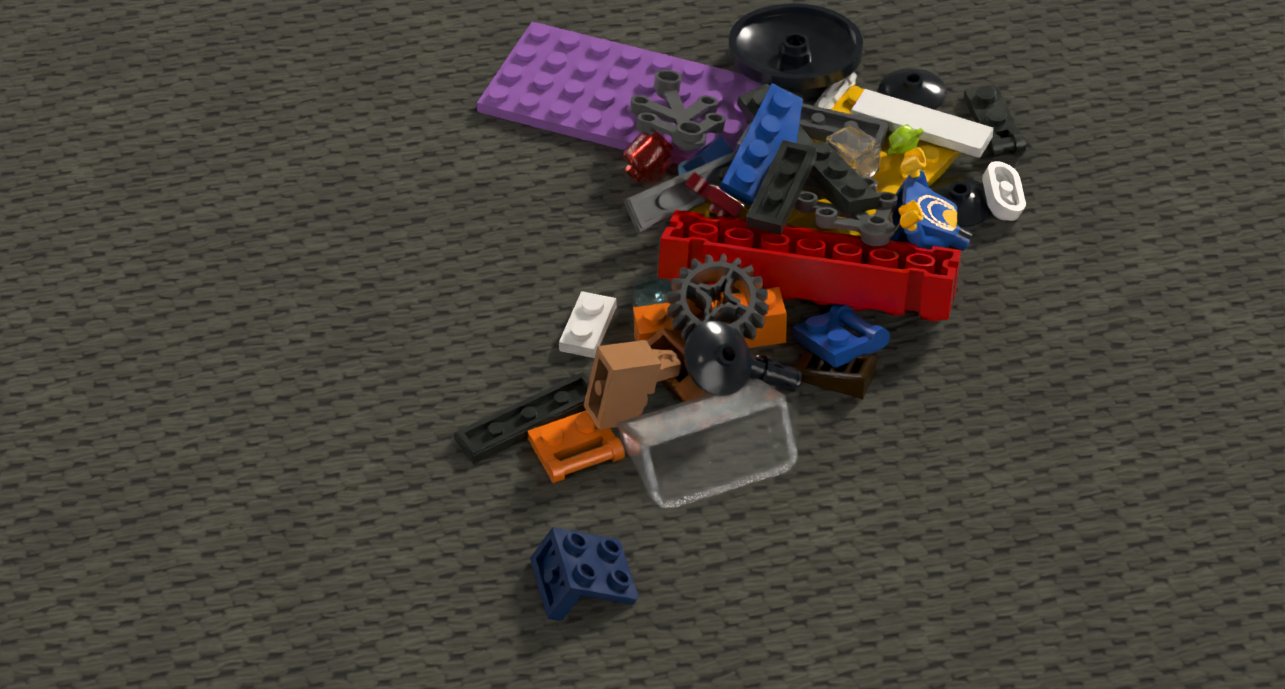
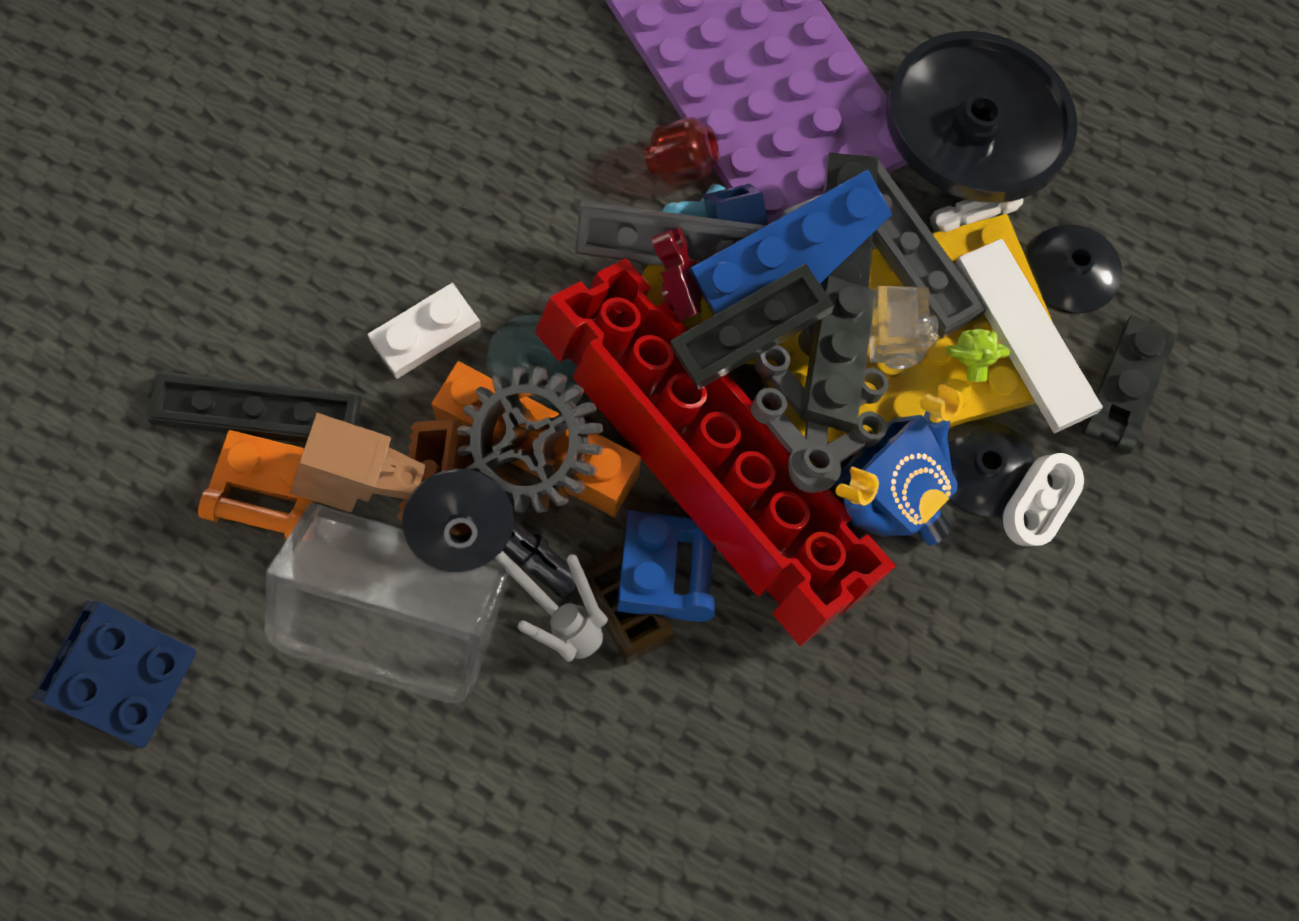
camera: 30 degrees right, 25 degrees up
dark grey plant [629,69,726,151] -> none
none -> light grey plant [495,551,608,662]

